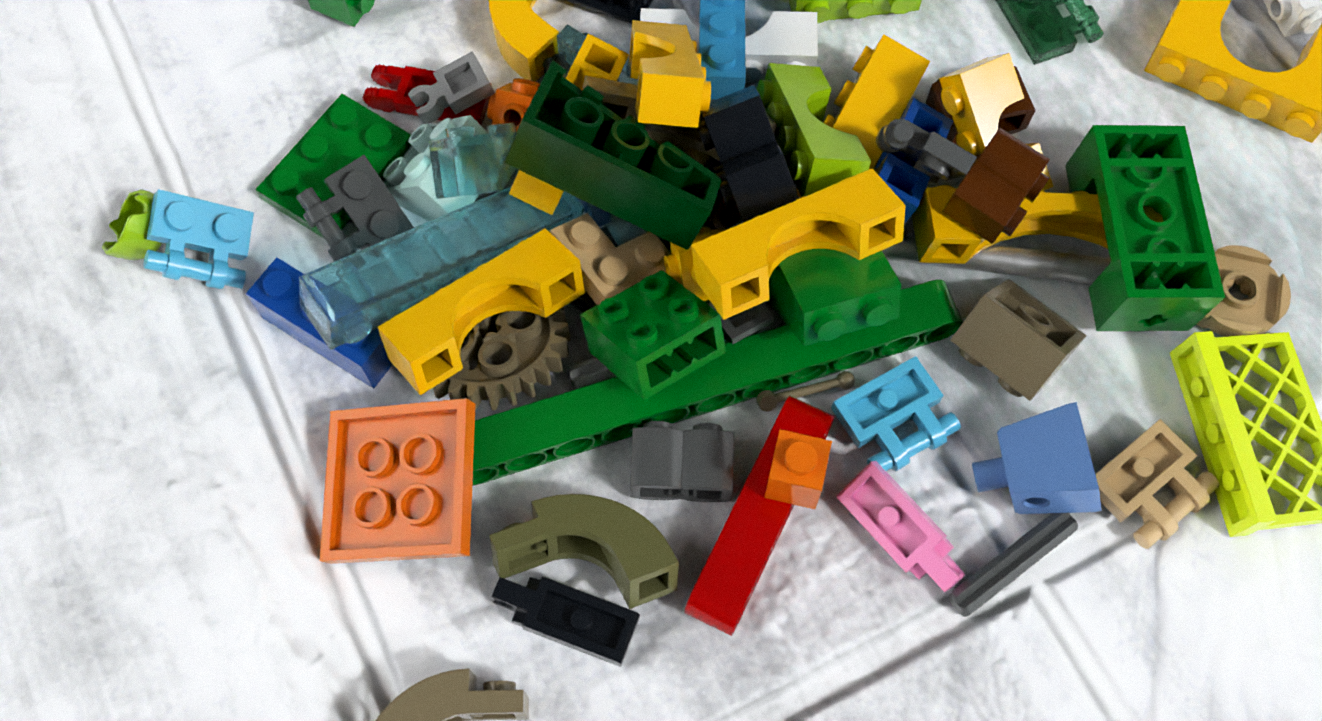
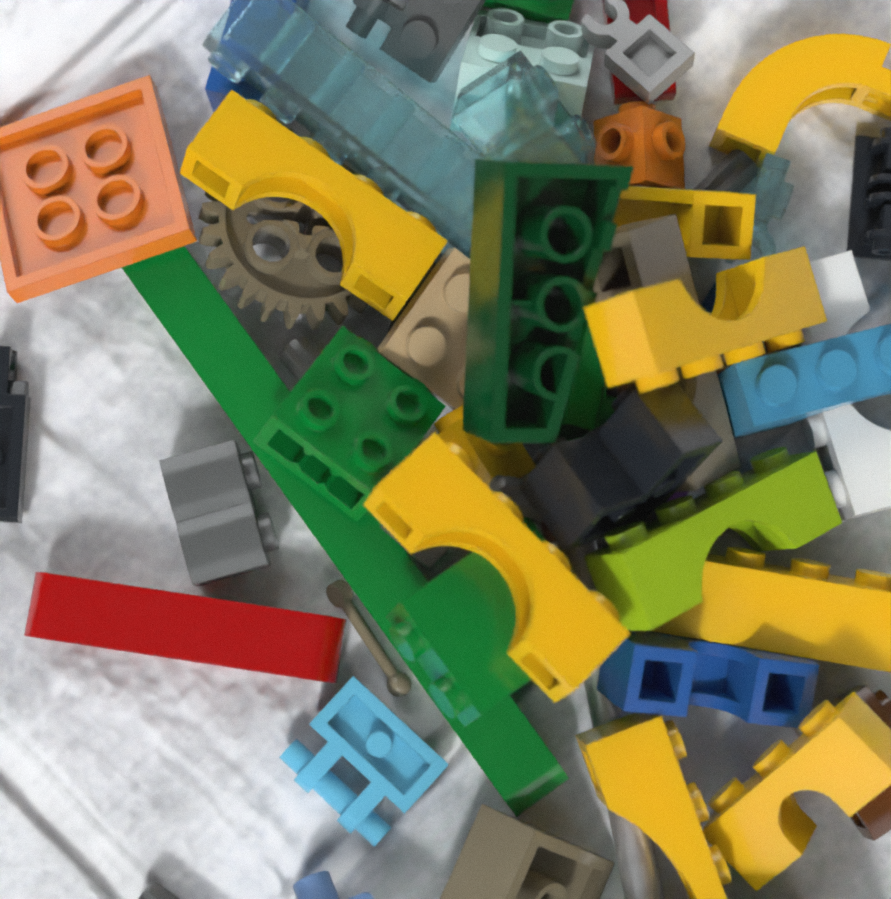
camera: 70 degrees right, 15 degrees up
olive arch [489,494,679,609] -> none
orange brick [764,429,832,509] -> none
bright pink hinge [836,461,966,592] -> none
dark grey plate [876,119,977,183] -> none
reddish brown brick [942,128,1050,244] -> none

